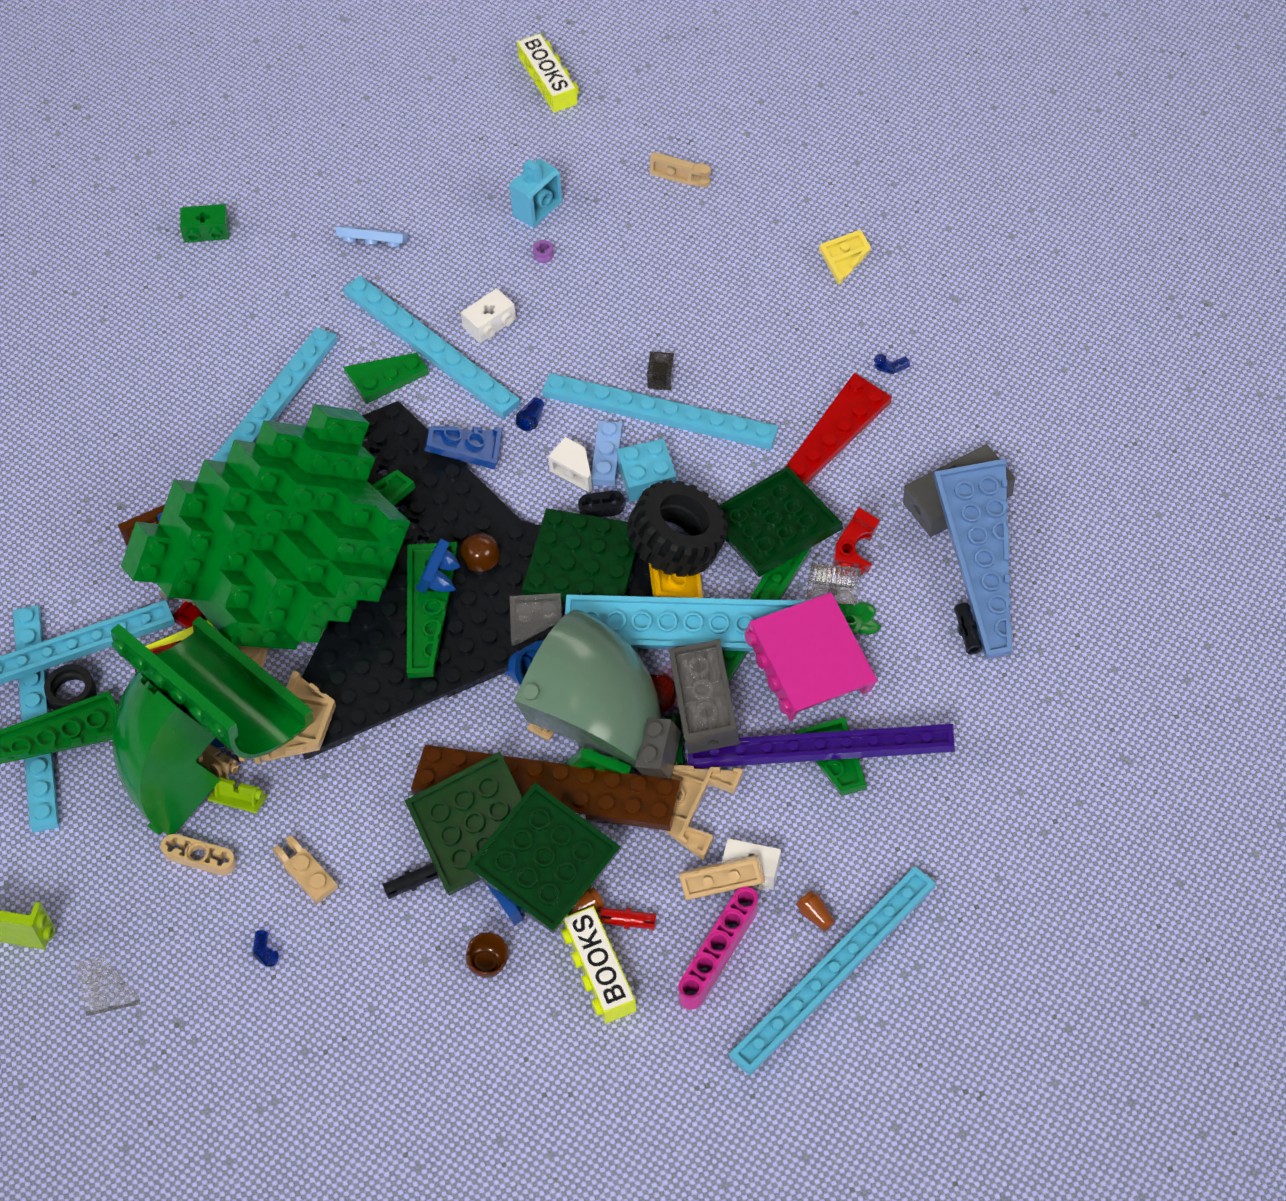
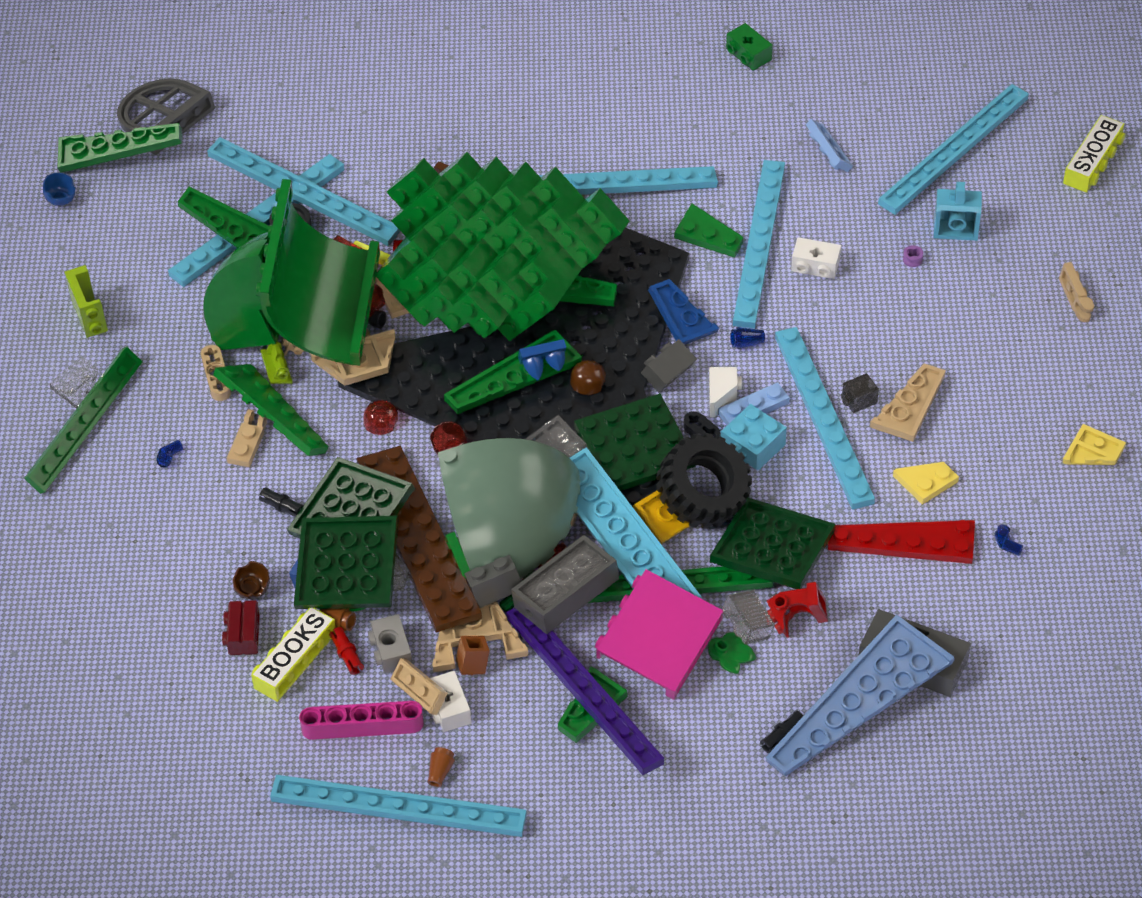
camera: 55 degrees right, 5 degrees down
none -> green plate [24,346,143,494]
none -> green wing [213,364,329,456]
none -> dark red brick [222,600,260,655]
none -> clear red hair [363,400,398,435]
none -> light grey brick [368,614,412,674]
none -> clear red hair [430,421,467,455]
none -> dark orange brick [456,636,490,675]
none -> dark grey brick [641,339,697,393]
none -> tan wing [870,363,946,442]
none -> medium azure plate [878,84,1029,215]
none -> light yellow wing [893,462,959,505]

